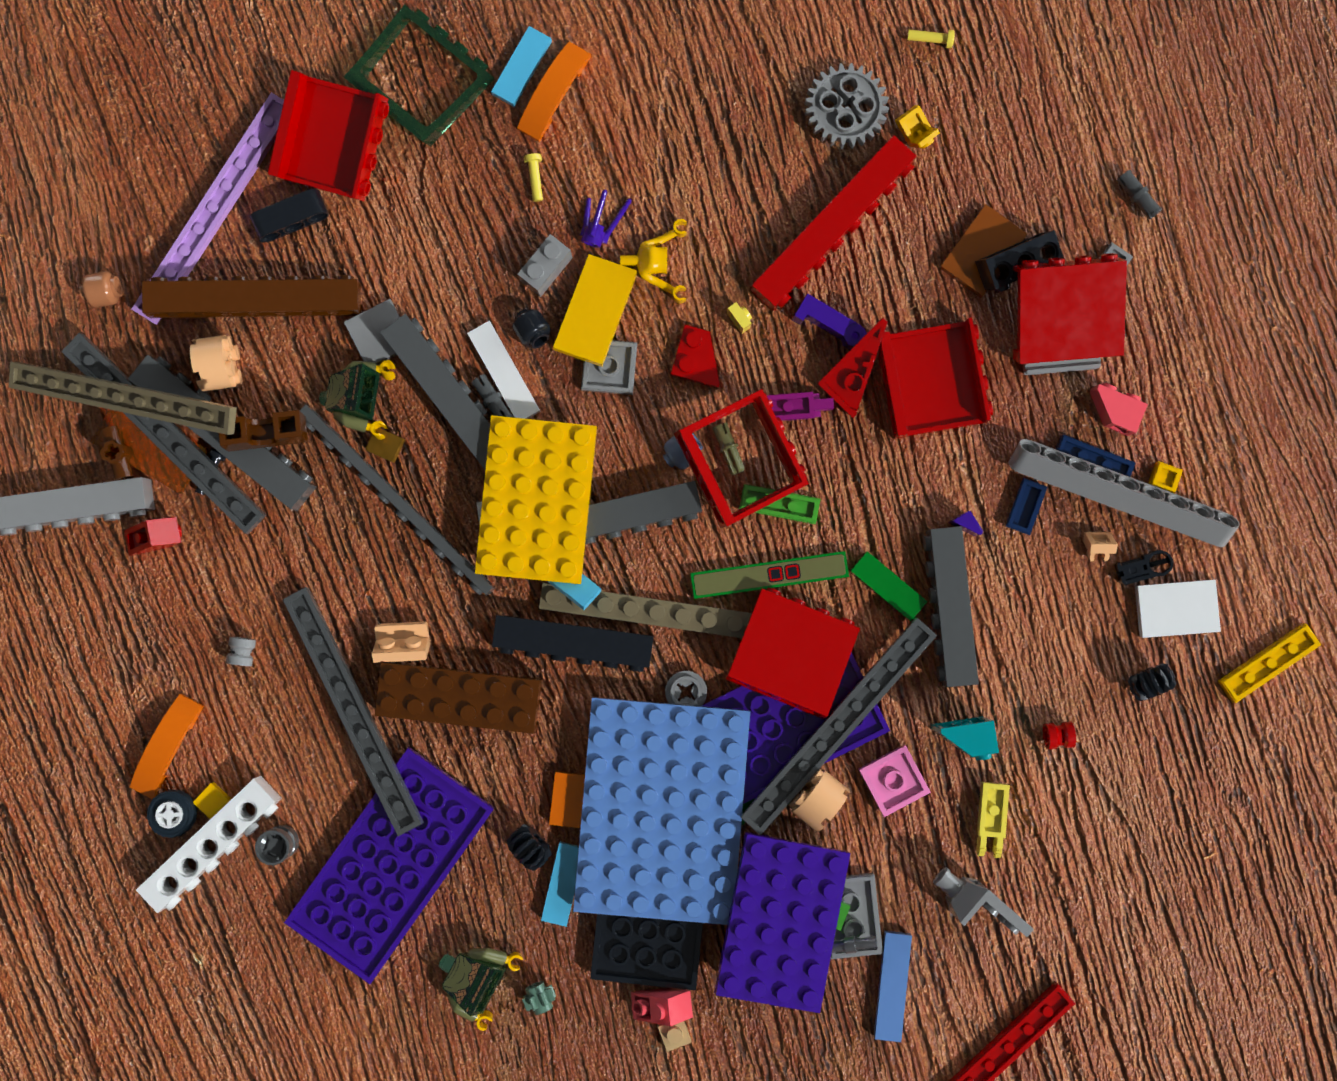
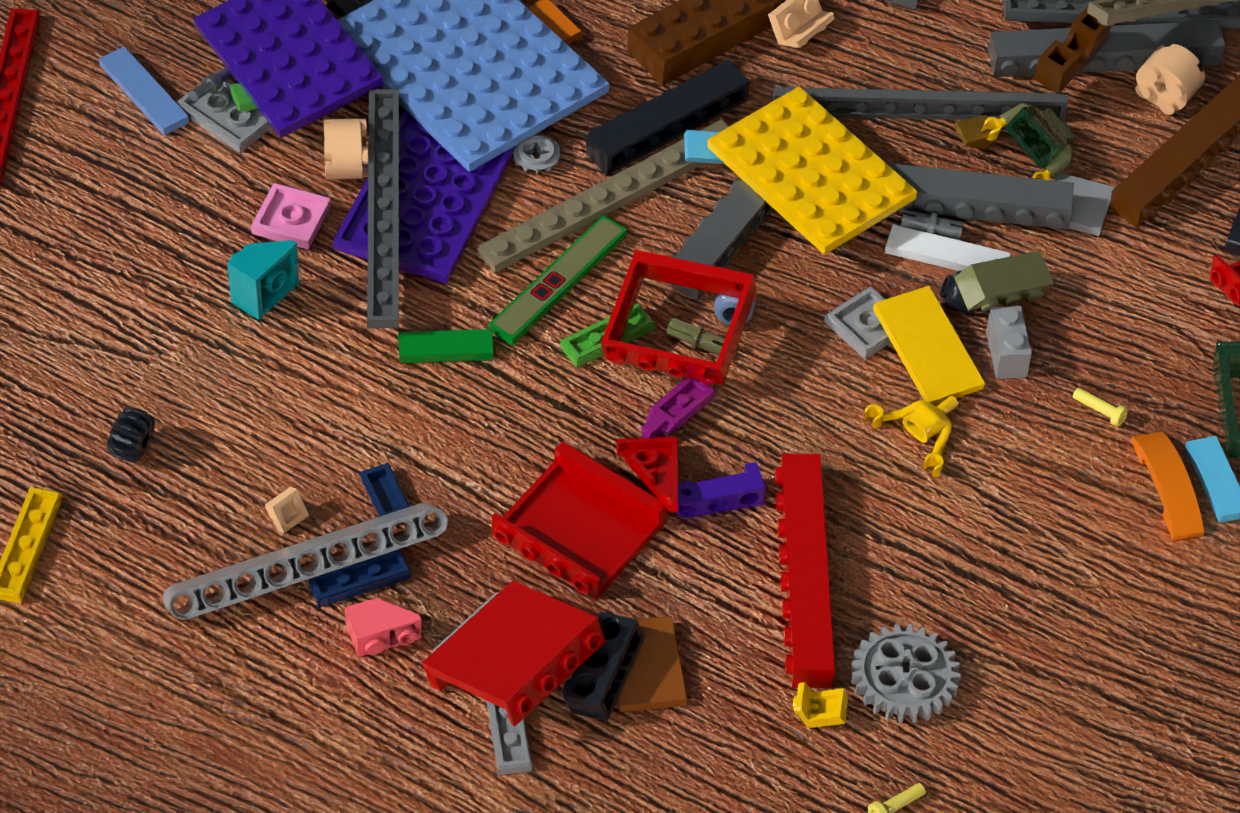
camera: 135 degrees right, 35 degrees down
dark purple plant [580,189,632,248] -> none
red wing [671,325,720,389] -> none
red panel [725,588,860,719] -> none
light yellow plate [727,302,752,334] -> none
dark grey brick [923,526,979,687] -> none
light grey plate [933,867,1034,937] -> none
dark purple slope [948,511,983,536] -> none
light yellow hinge [976,782,1010,858] -> none
red wheel [1042,721,1076,750] -> none
black piece [1115,550,1173,585] -> none
white tile [1135,580,1221,638] -> none
yellow tile [1148,461,1183,494] -> none
none -> olive brick [954,251,1054,312]

